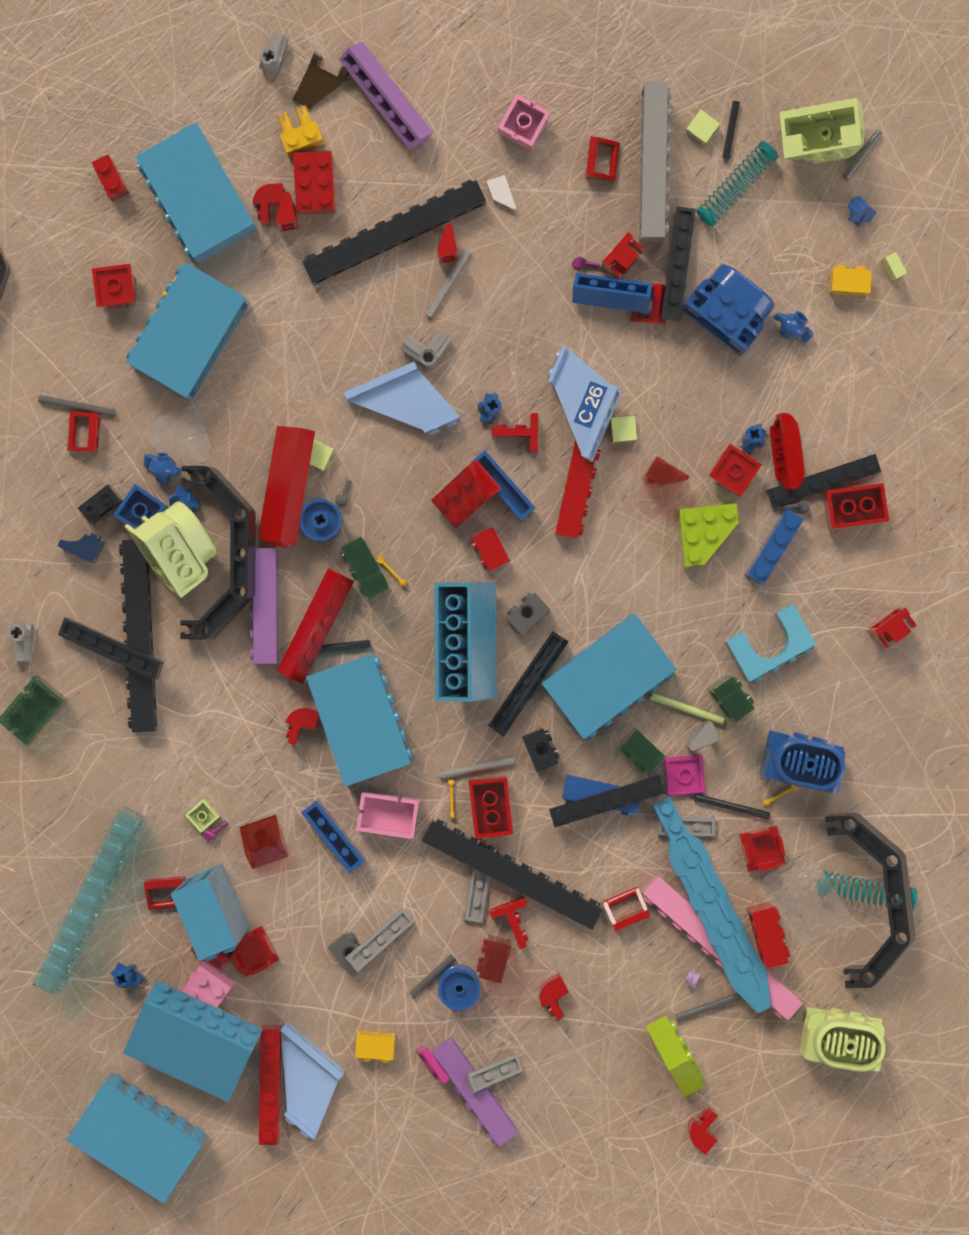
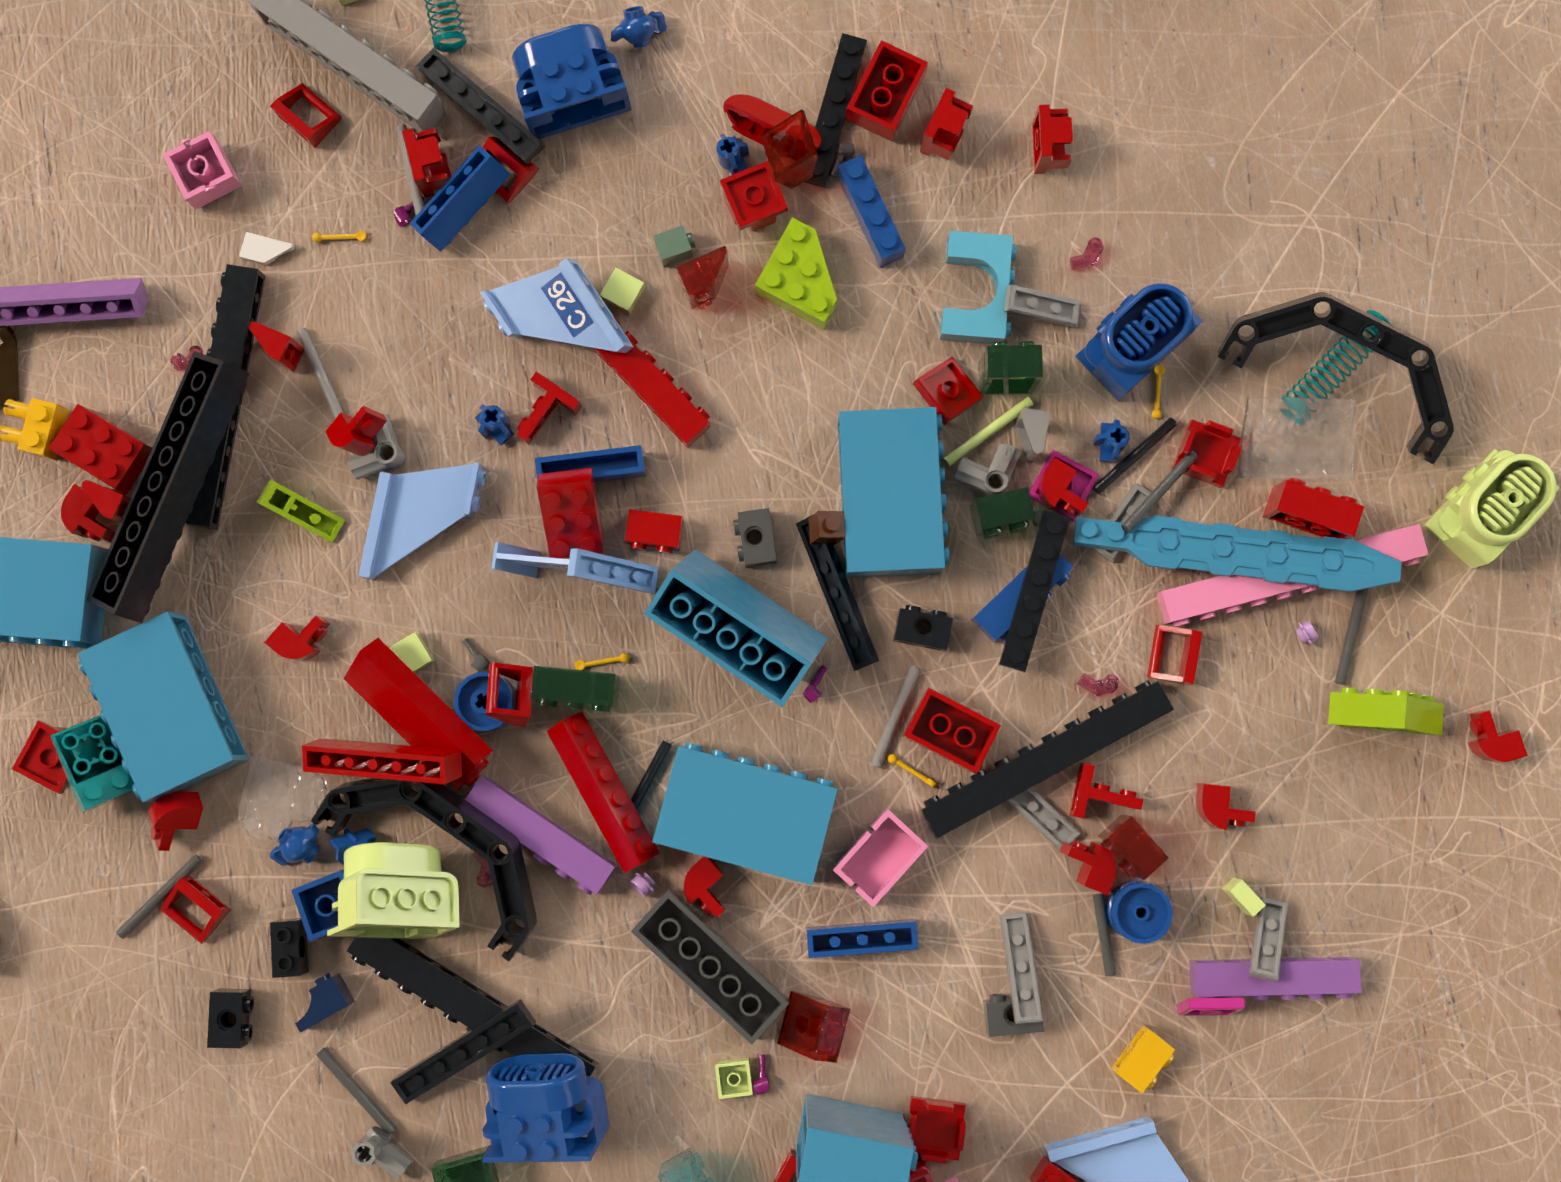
camera: 50 degrees left, 5 degrees down
none -> teal slope [50,715,134,813]
none -> black brick [87,351,250,623]
none -> red brick [148,791,203,851]
none -> clear pink arm [170,346,203,372]
none -> black brick [207,988,254,1048]
none -> lime slope [256,479,345,543]
none -> red brick [264,615,330,661]
none -> red brick [302,738,462,784]
none -> yellow hinge [312,231,367,243]
none -> dark grey bar [316,1047,397,1136]
none -> red brick [325,406,387,456]
none -> light grey bar [396,124,424,216]
none -> clear pink arm [472,852,492,888]
none -> blue brick [482,1053,610,1163]
none -> red tile [486,662,533,727]
none -> light blue piece [491,542,659,594]
none -> lavender plate [630,872,655,897]
none -> dark grey brick [631,888,789,1045]
none -> sand green brick [653,226,696,267]
none -> clear red slope [761,109,818,189]
none -> magenta hand [803,666,827,703]
none -> reddish brown brick [809,511,845,545]
none -> red tile [913,357,984,425]
none -> red panel [920,88,973,160]
none -> light grey piece [954,443,1021,499]
none -> light grey tile [1004,284,1081,328]
none -> red brick [1038,457,1089,516]
none -> red brick [1059,840,1116,896]
none -> clear pink arm [1070,237,1104,270]
none -> clear pink arm [1077,673,1119,696]
none -> blue piece [1093,420,1130,463]
none -> dark grey bar [1122,450,1198,533]
none -> yellowish green piece [1222,877,1266,917]

